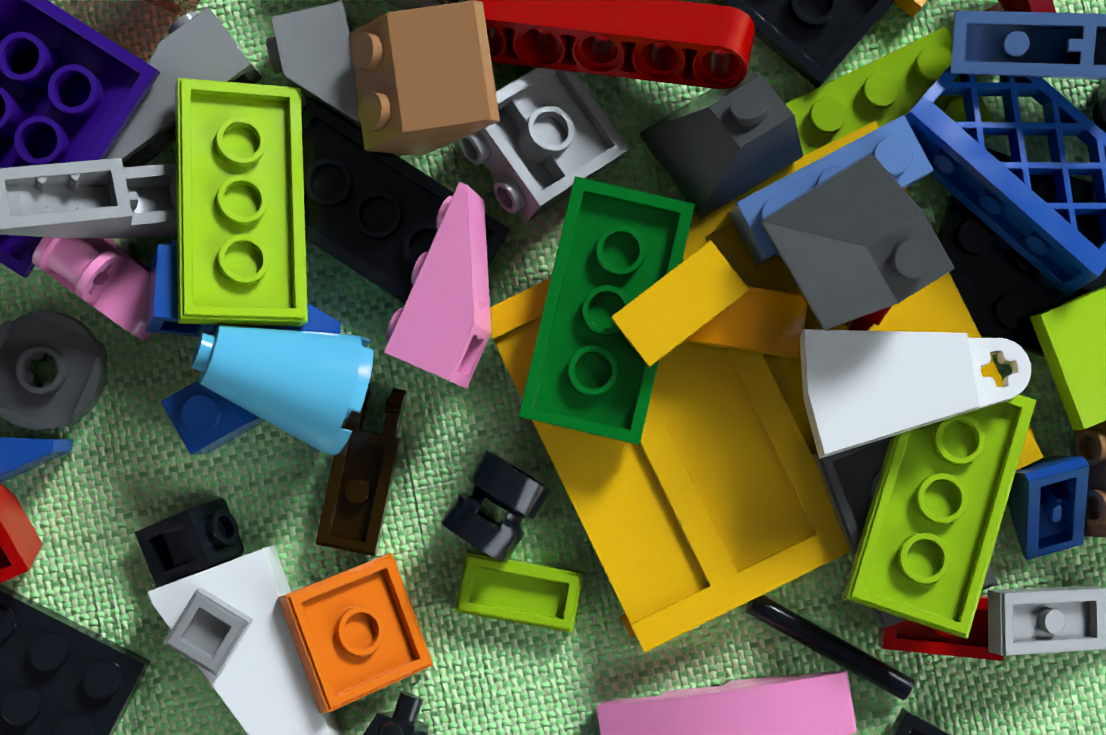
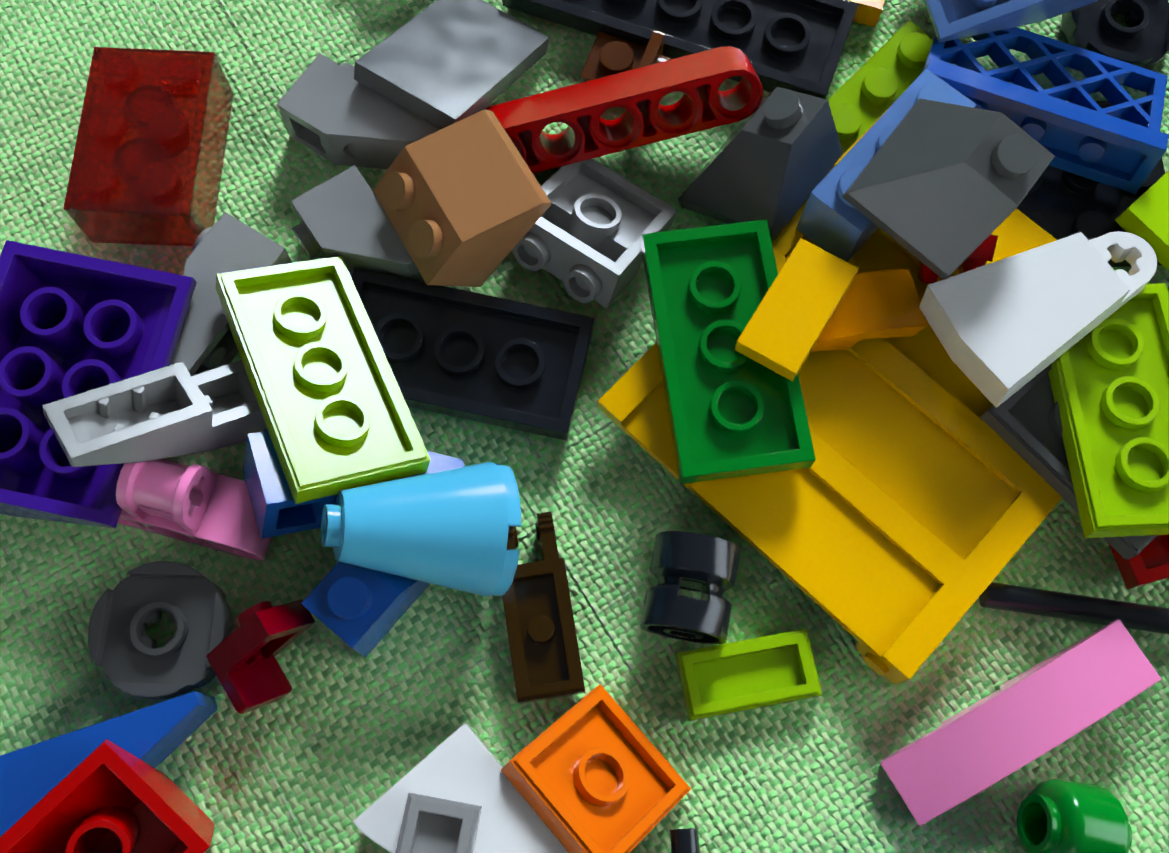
camera: 25 degrees left, 15 degrees down
black bracket [135,498,244,588] -> none
bright pink slope [384,182,491,389] -> none
none -> dark red bracket [206,599,315,714]

